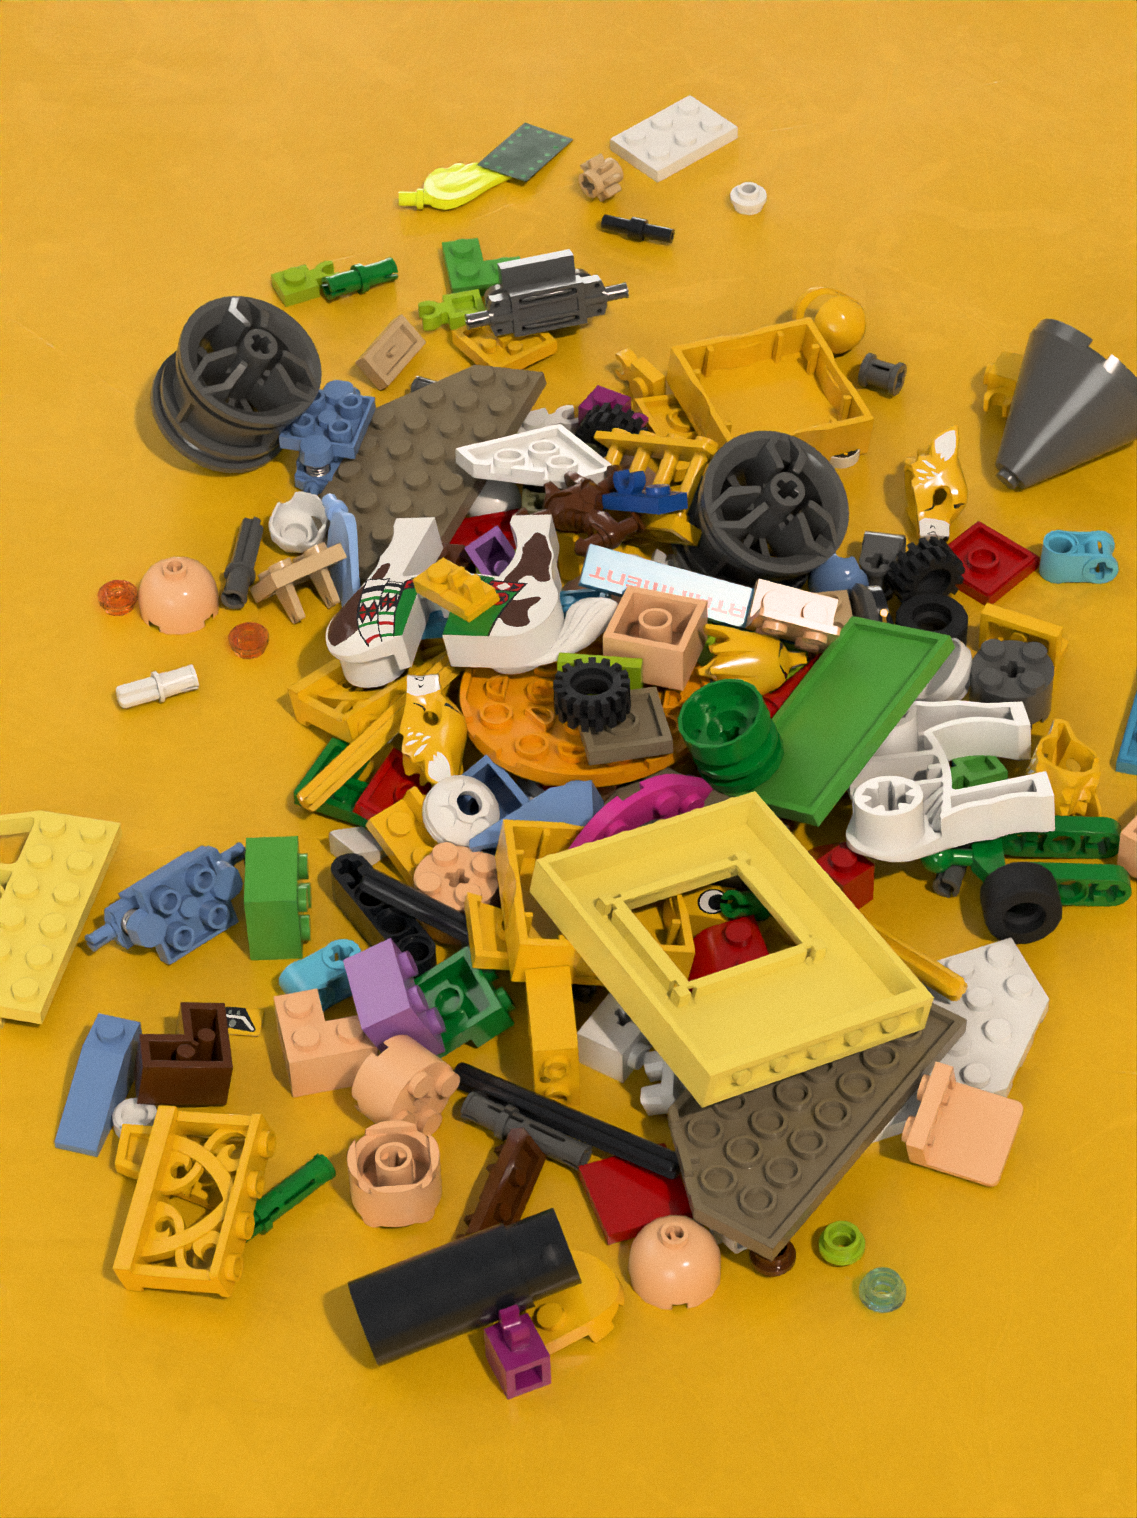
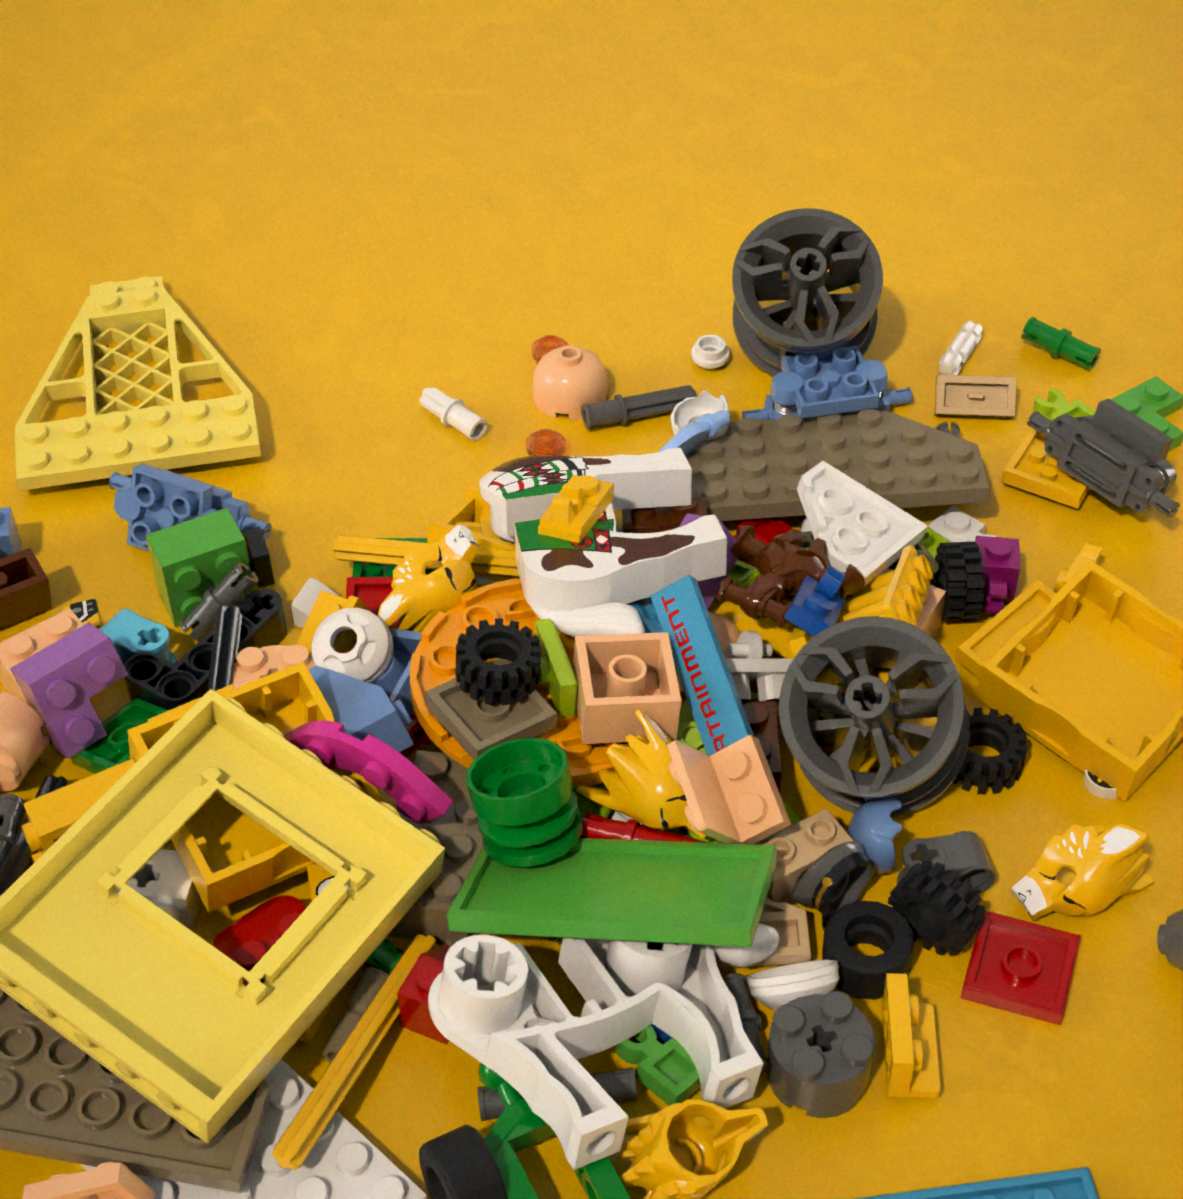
camera: 65 degrees right, 0 degrees up
tan plate [250,542,347,624] -> none
lime plate [271,261,339,307] -> none
medium azure piece [1039,530,1119,584] -> none
none -> dark grey pin [180,562,258,642]
none -> white plate [691,335,729,369]
none -> white axle [938,321,983,375]

